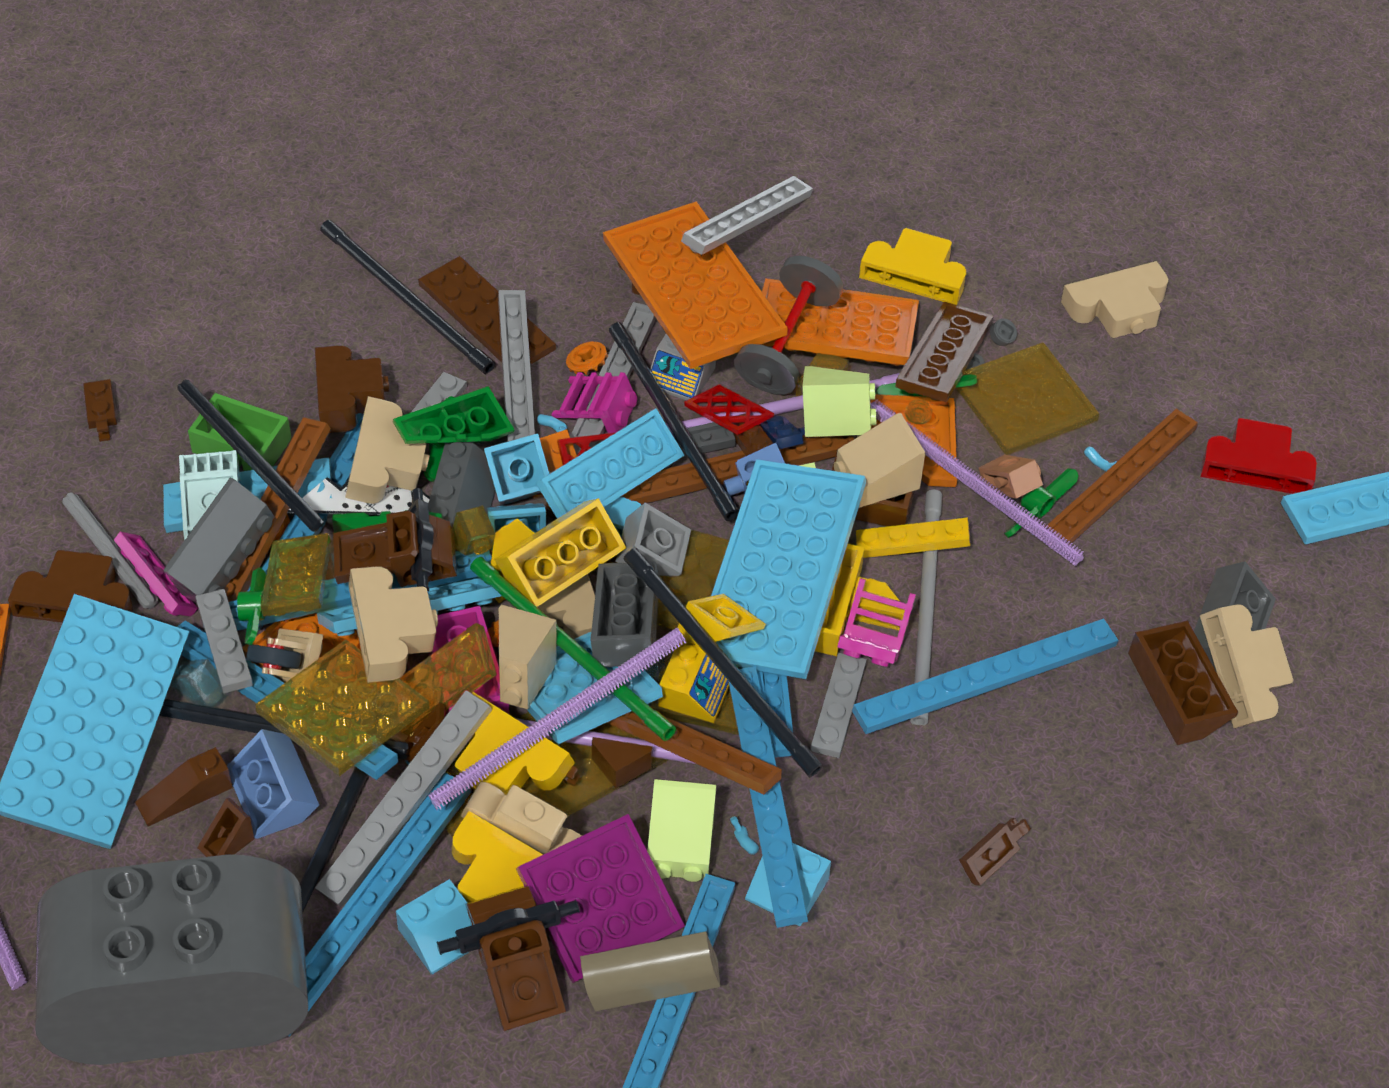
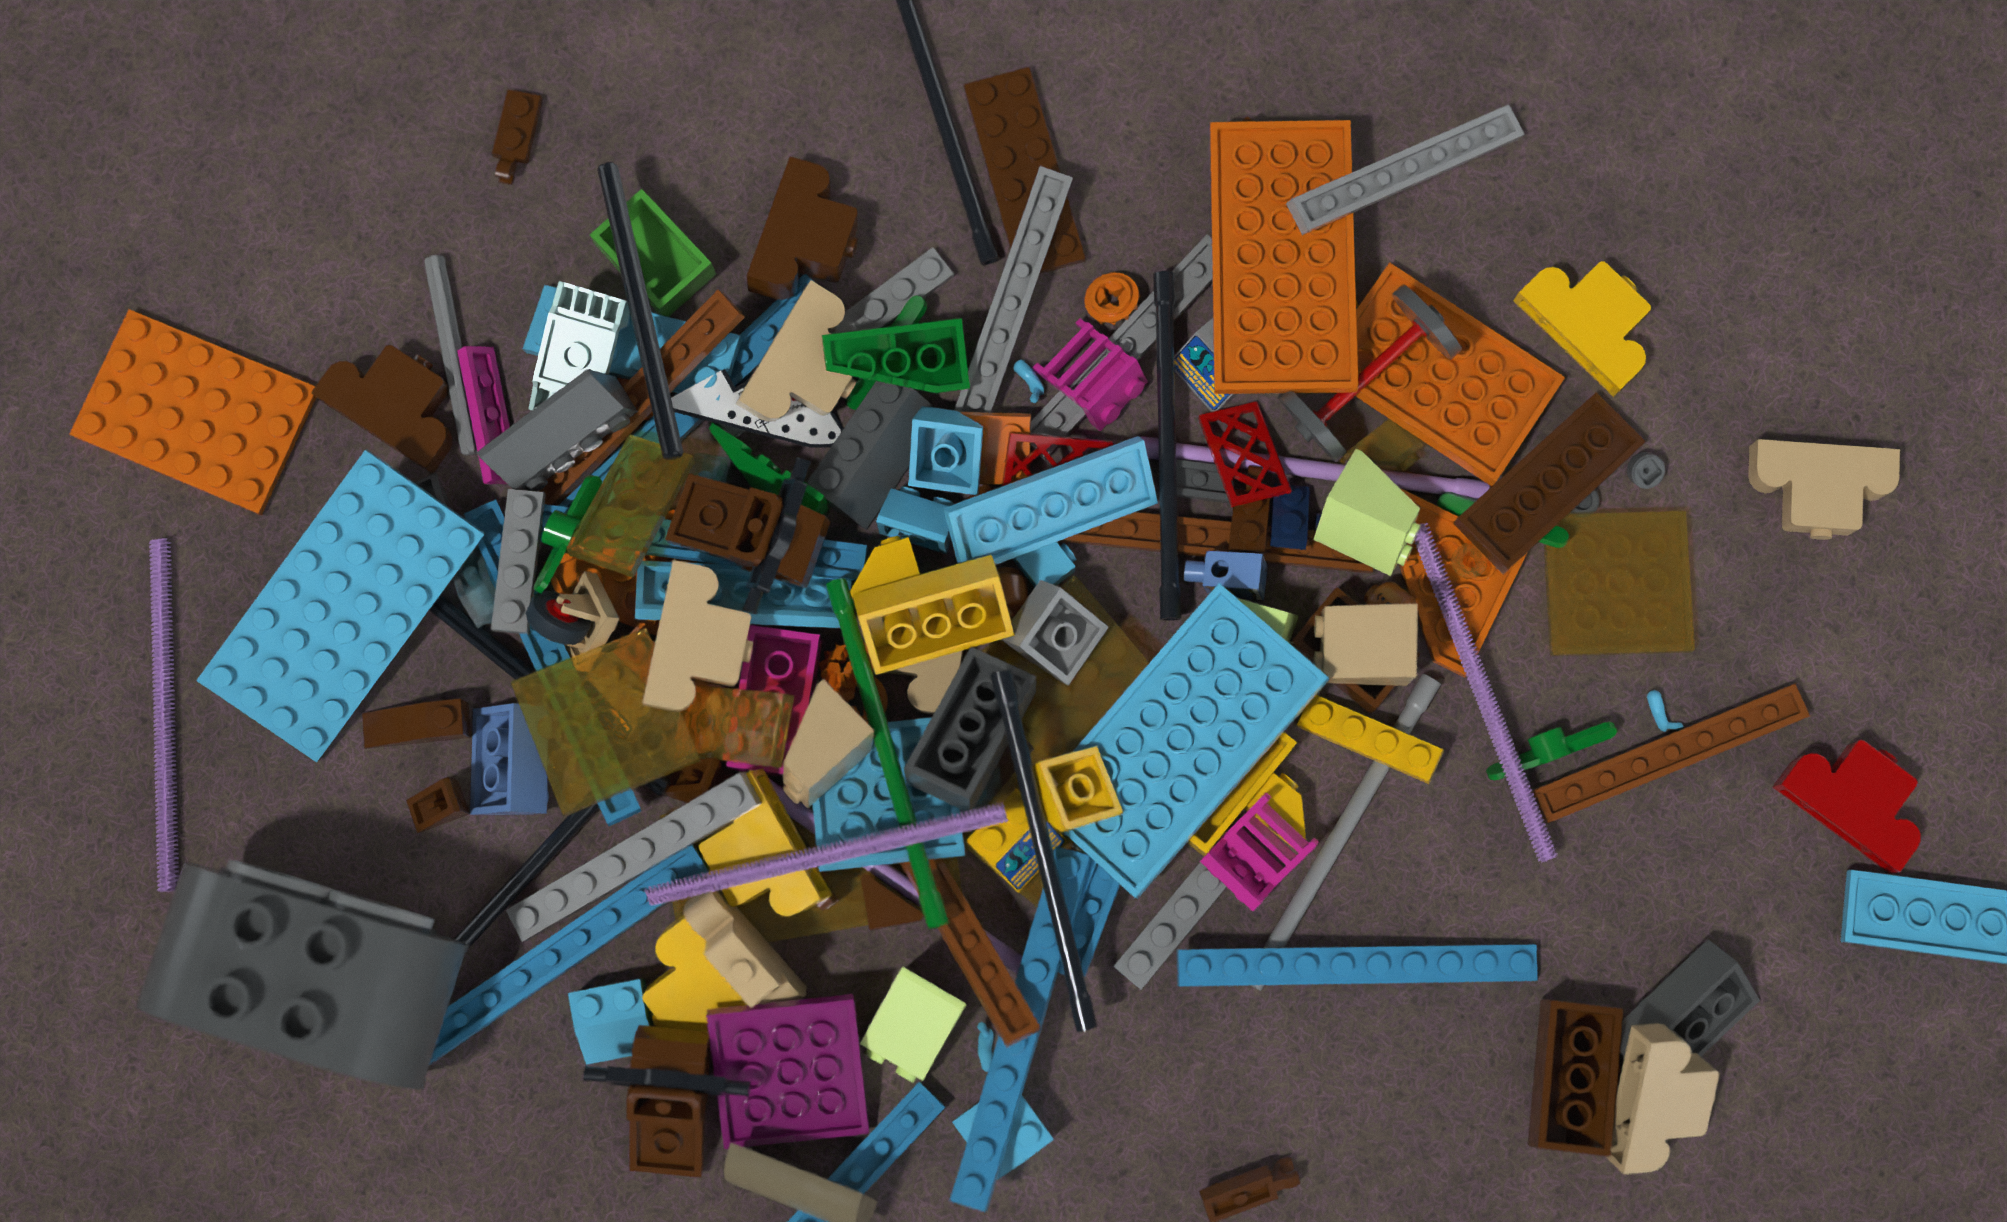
camera: 30 degrees right, 30 degrees up
clear yellow slope [452,506,496,556] -> none
nougat brick [979,455,1043,498] -> none

